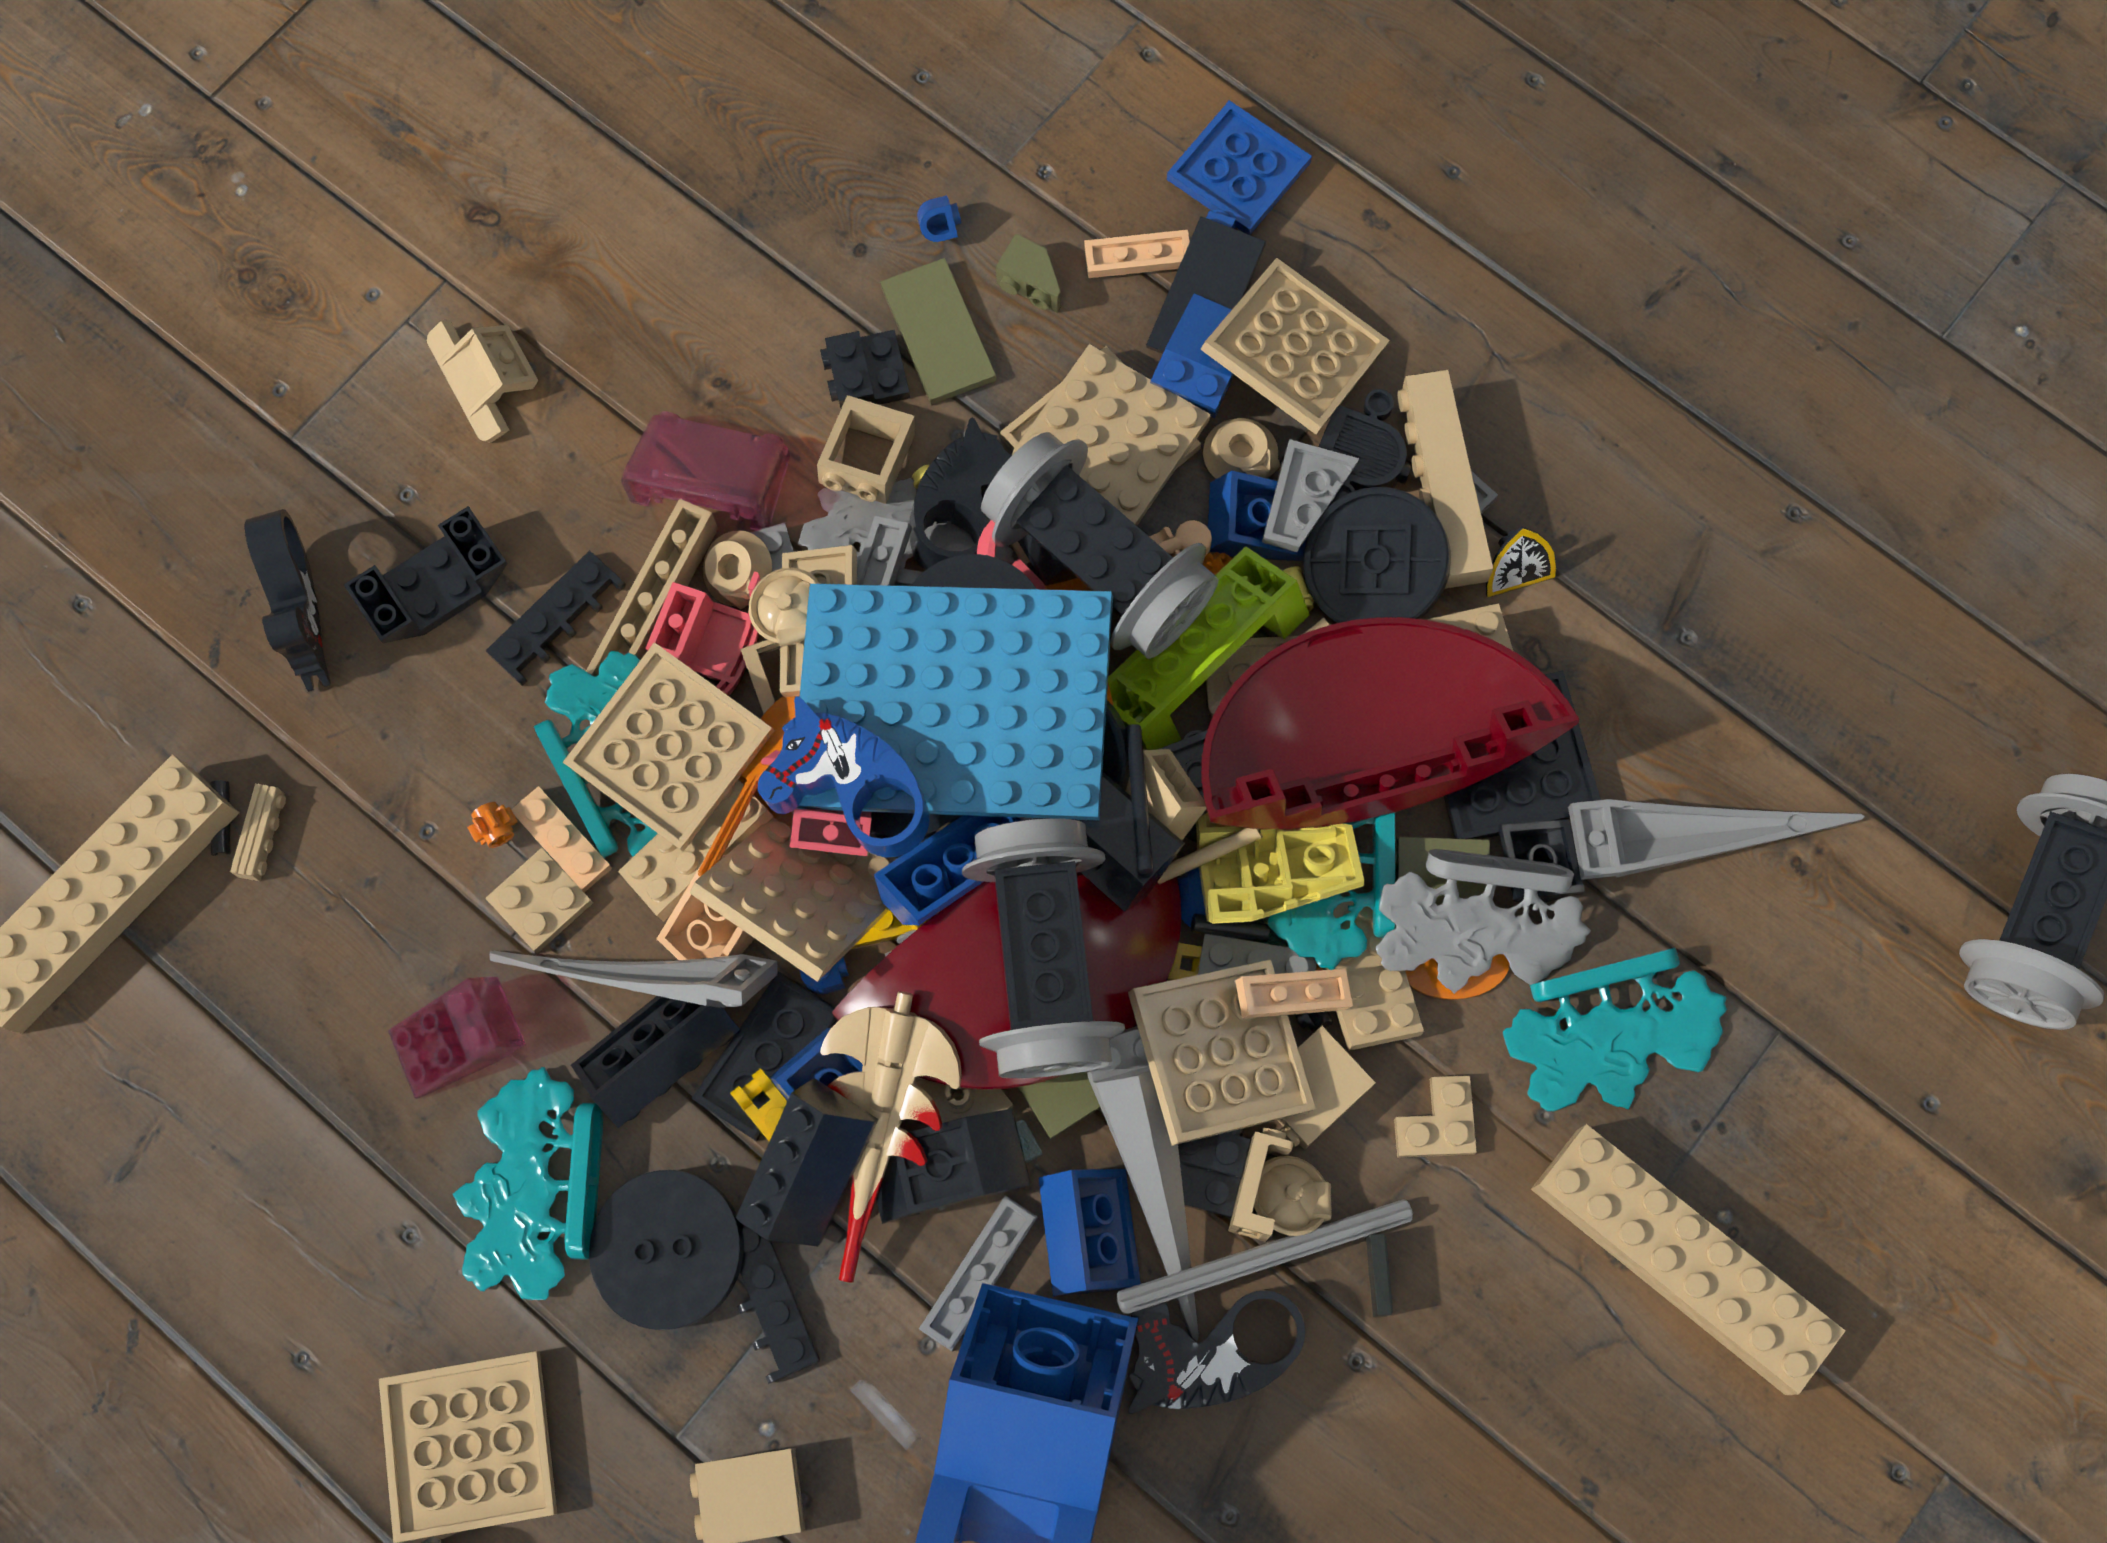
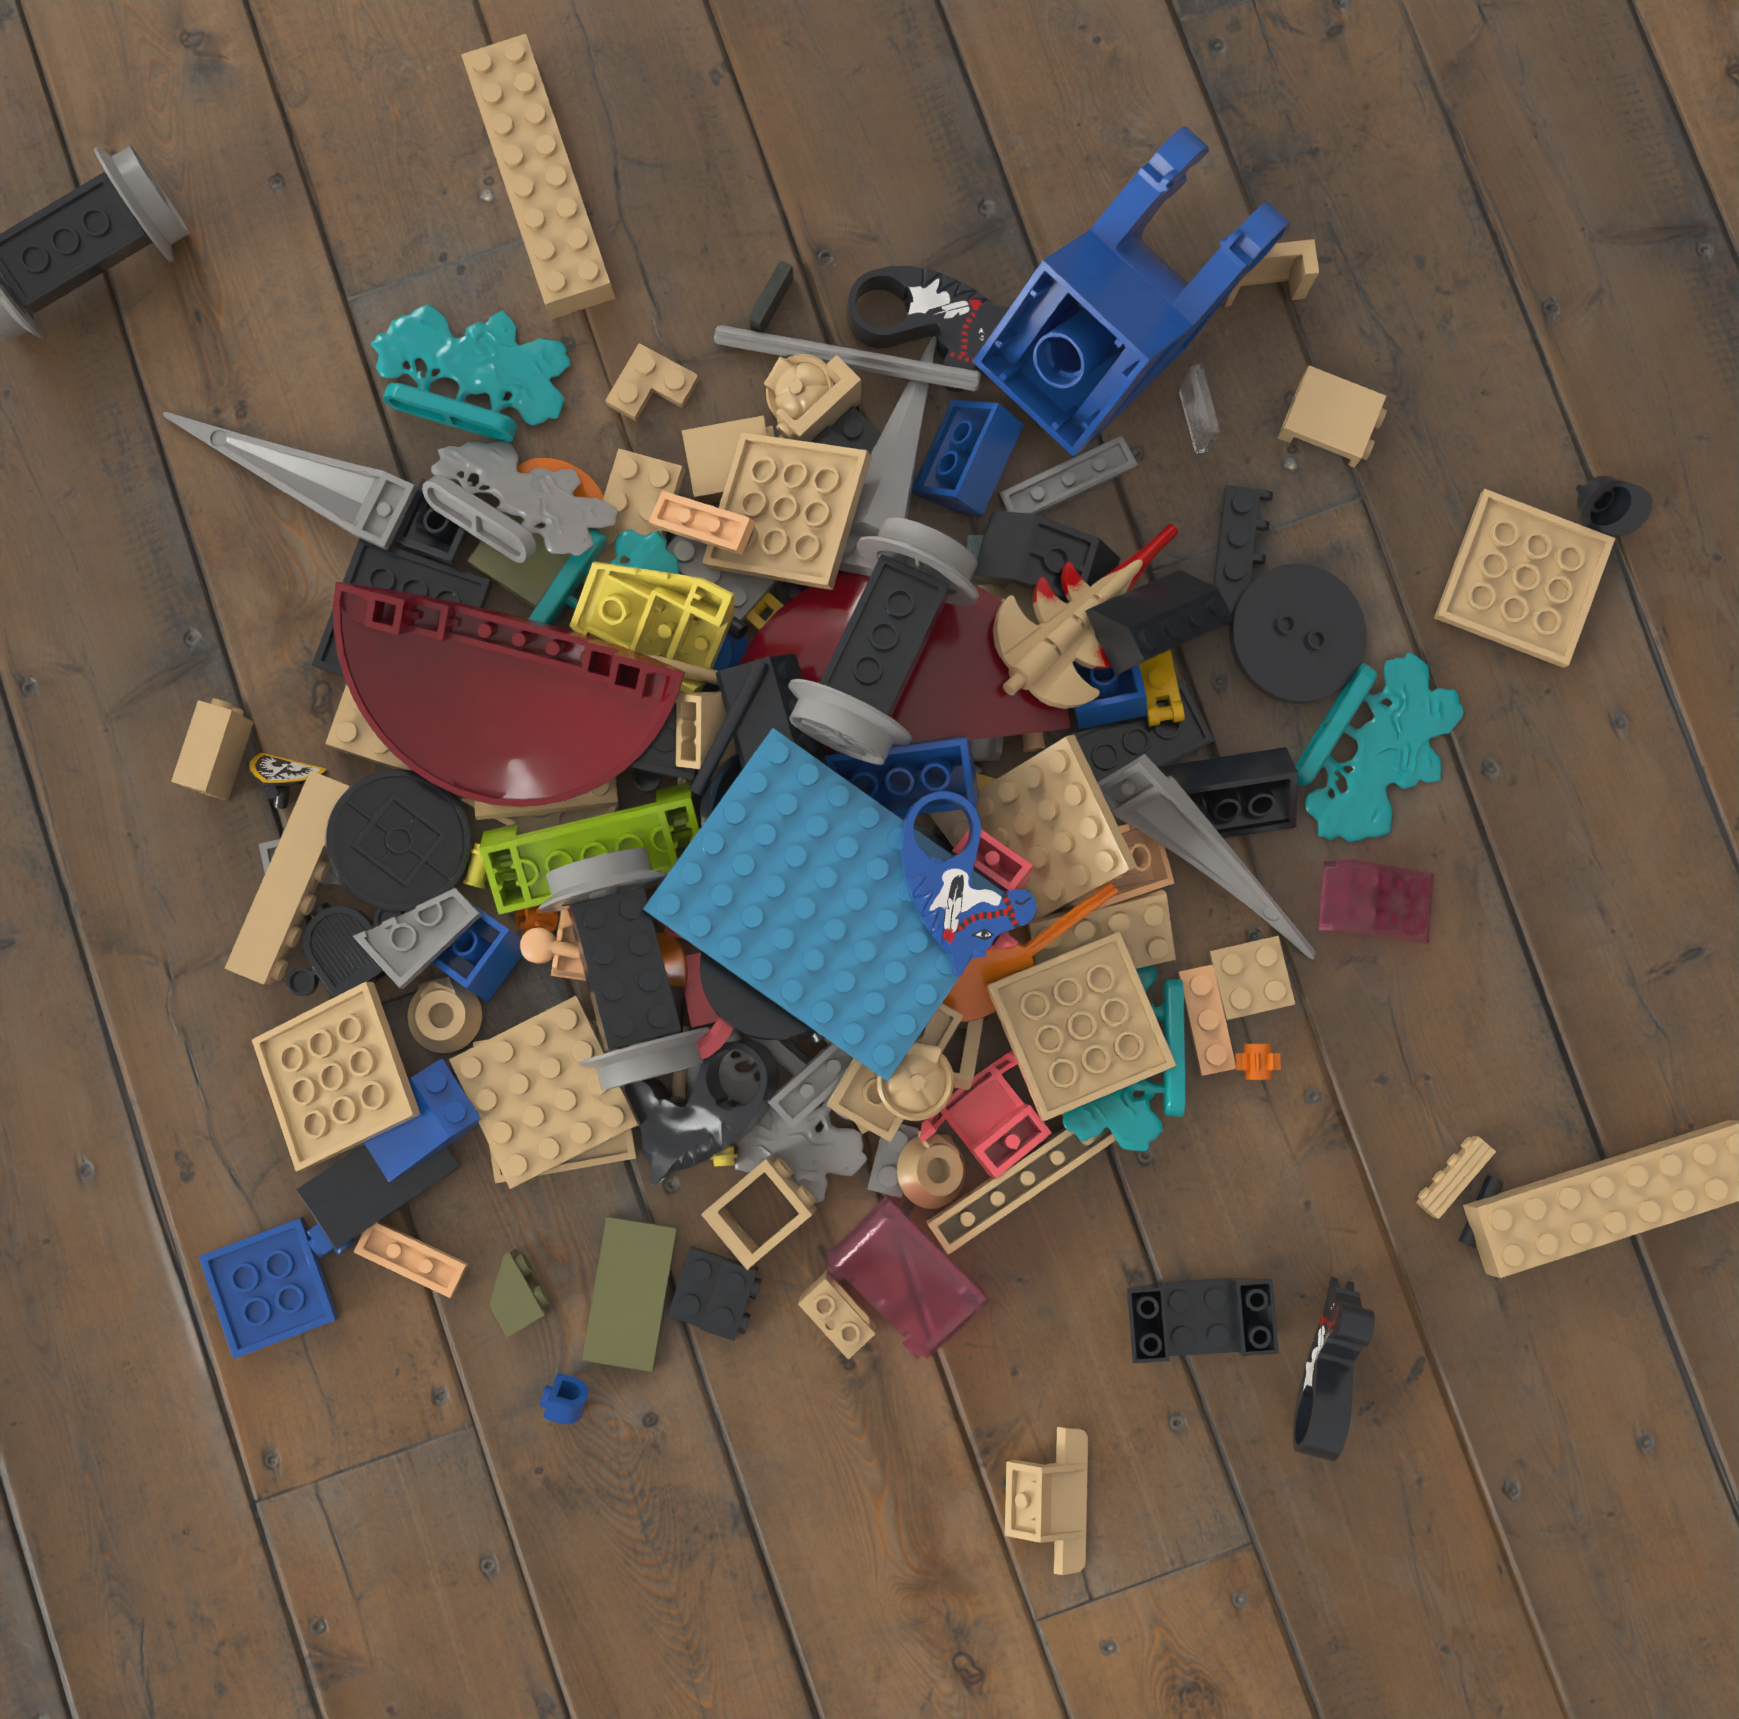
camera: 150 degrees left, 10 degrees up
black hinge [485,550,626,686] -> none
none -> tan brick [171,698,254,801]
none -> tan window [798,1270,876,1360]

